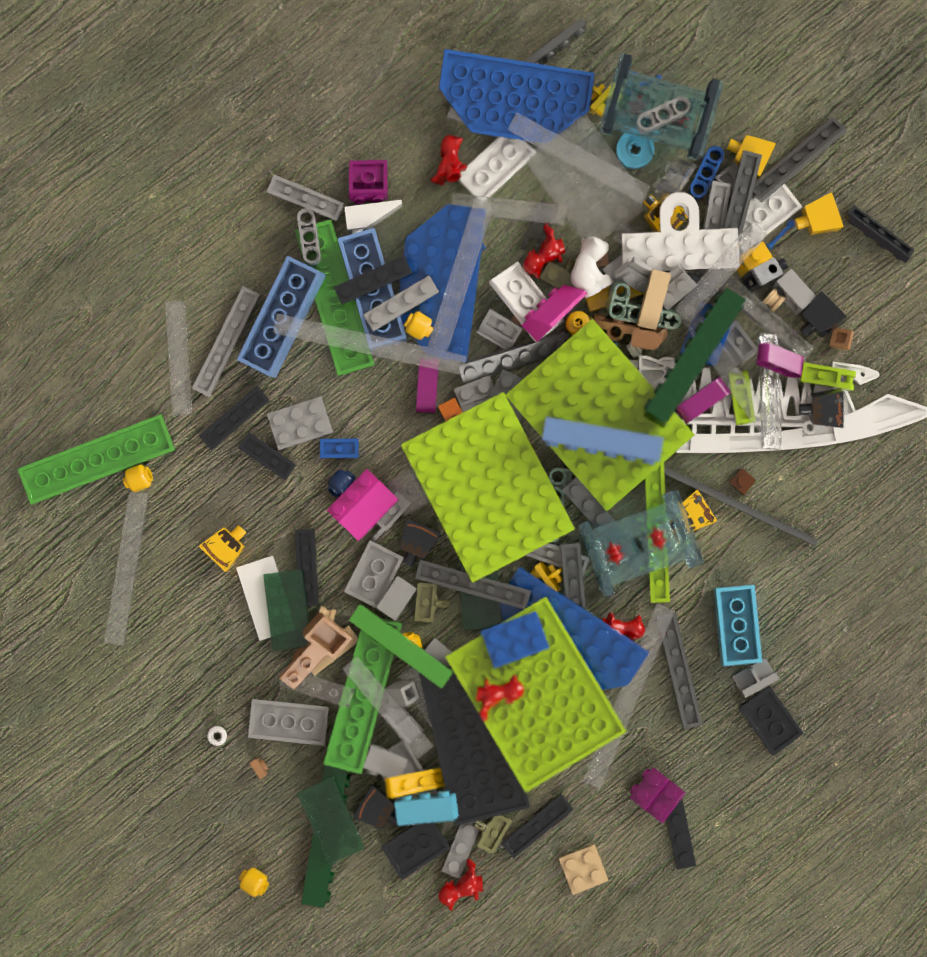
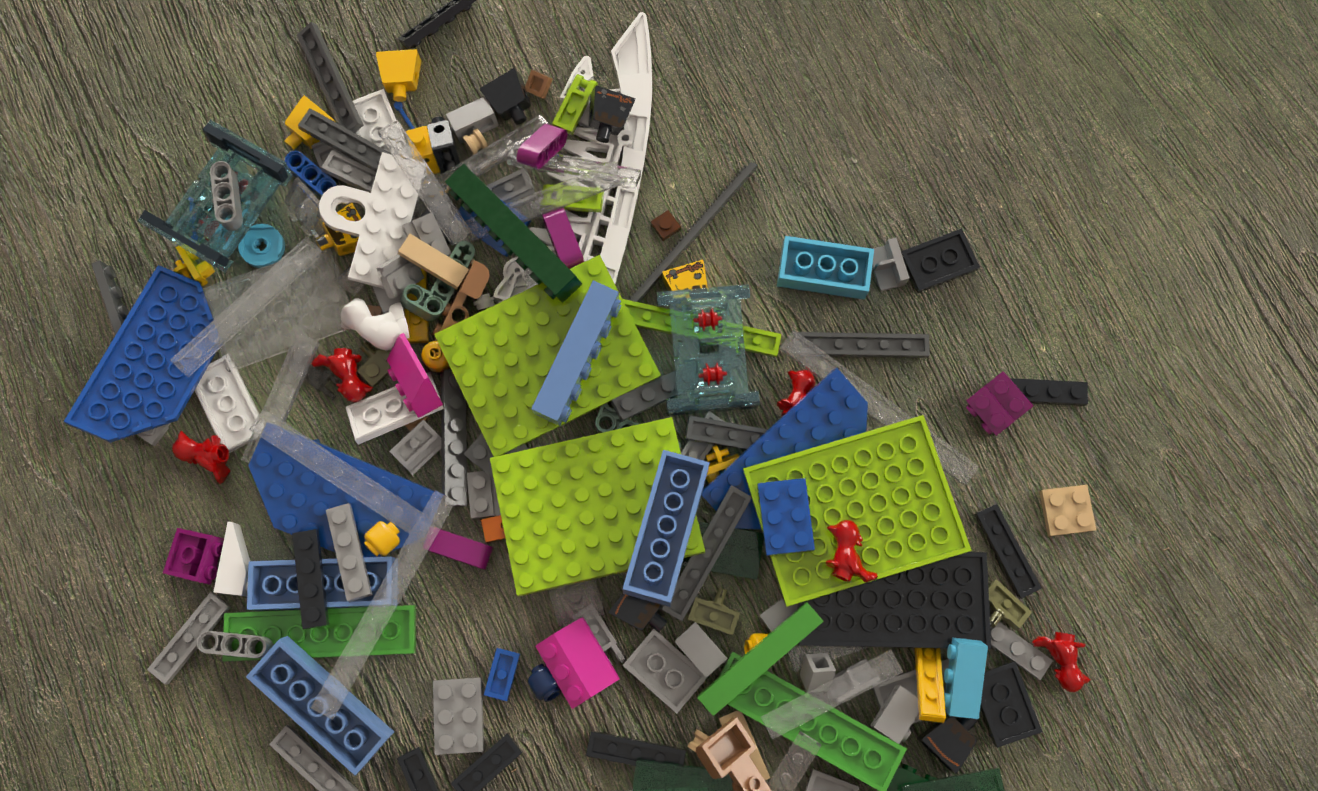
camera: 75 degrees left, 10 degrees down
none -> medium blue brick [623,450,710,607]

